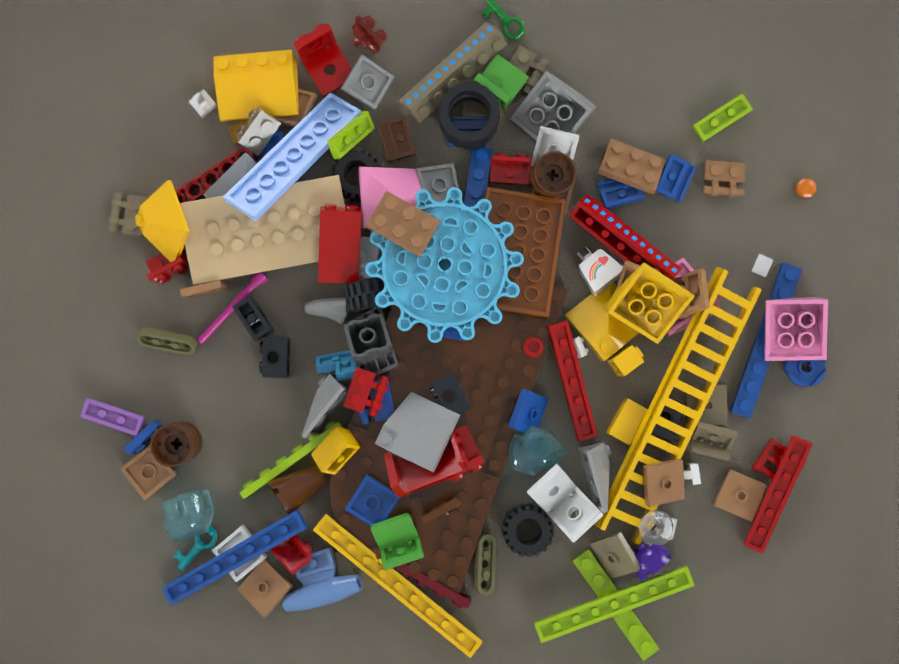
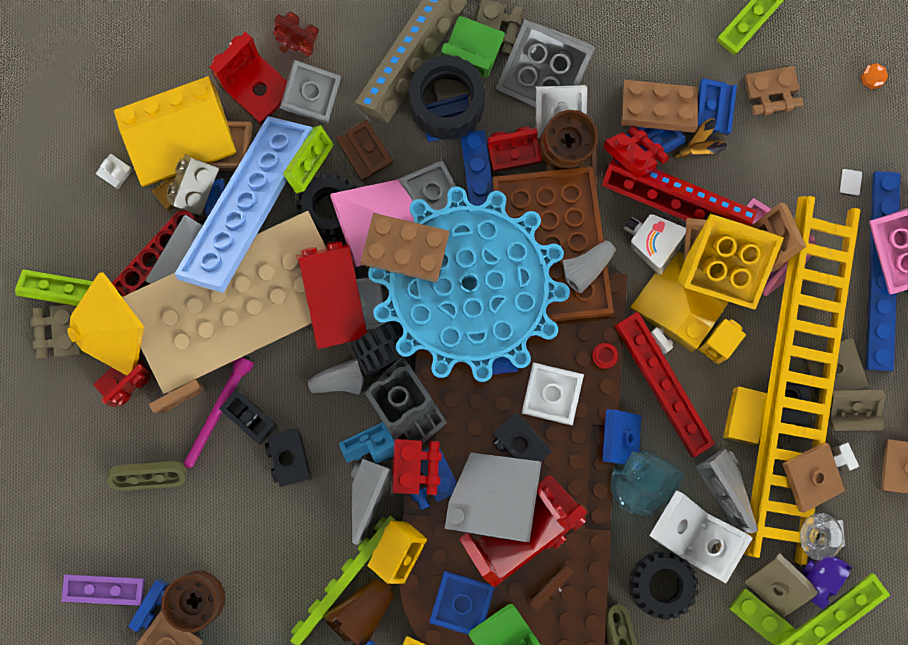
camera: 20 degrees left, 5 degrees down
none -> lime plate [15,269,93,306]
none -> white plate [521,362,584,426]
none -> light grey piece [563,240,616,293]
none -> red plate [603,126,669,178]
none -> pearl gold piece [674,118,727,159]

